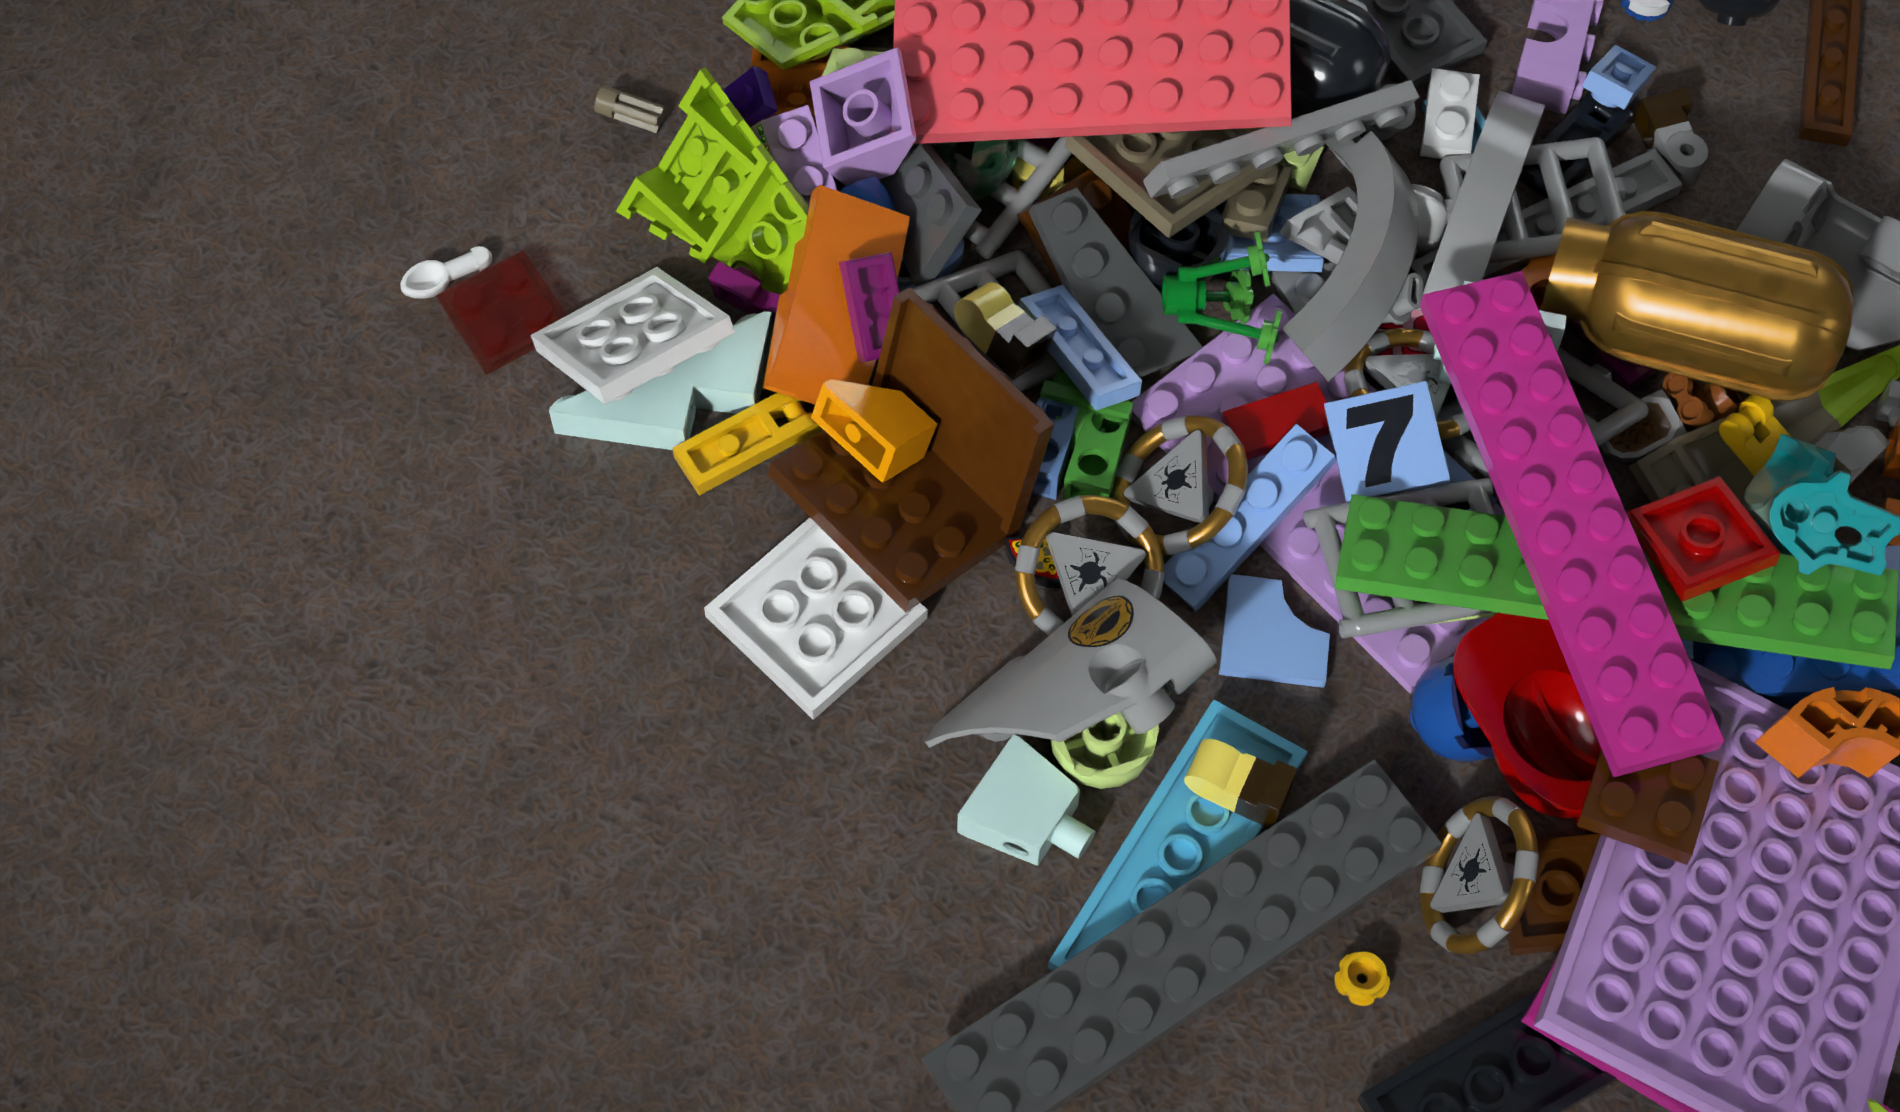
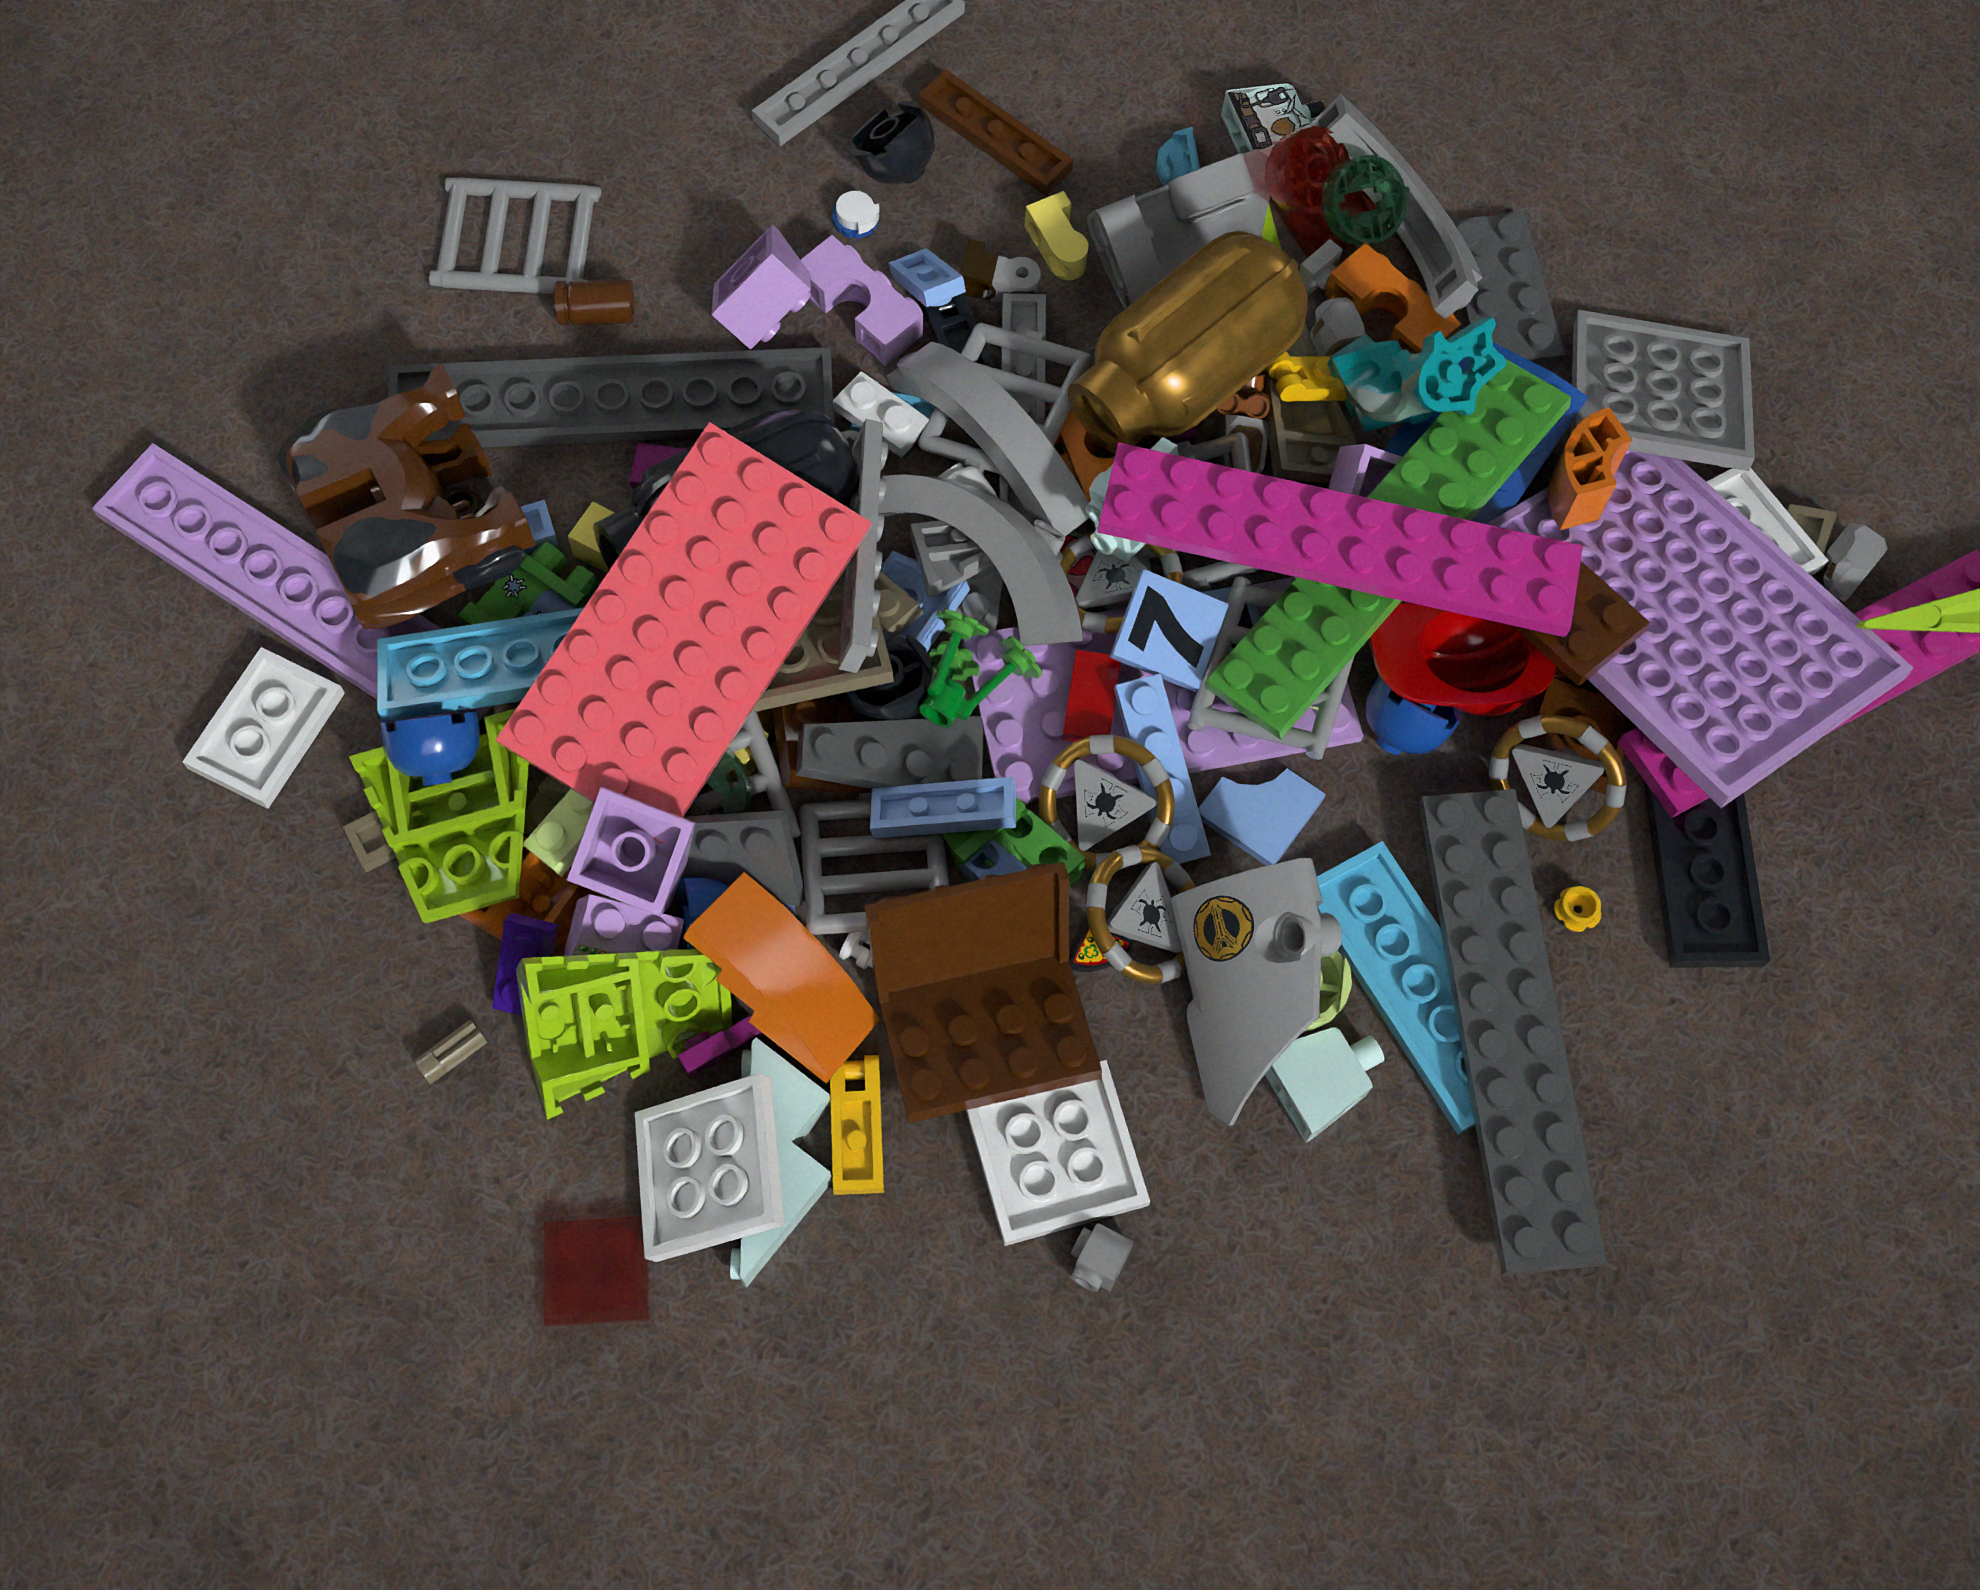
camera: 65 degrees left, 5 degrees up
white piece [400,246,493,299] -> none
light orange slope [811,379,938,483] -> none
magenta plate [839,252,900,363] -> none
leg [954,282,1057,380] -> none
leg [1184,739,1298,828] -> none
red tile [1626,476,1780,602] -> none
none -> light yellow leg [1024,191,1089,280]
none -> light grey plate [1071,1223,1134,1292]

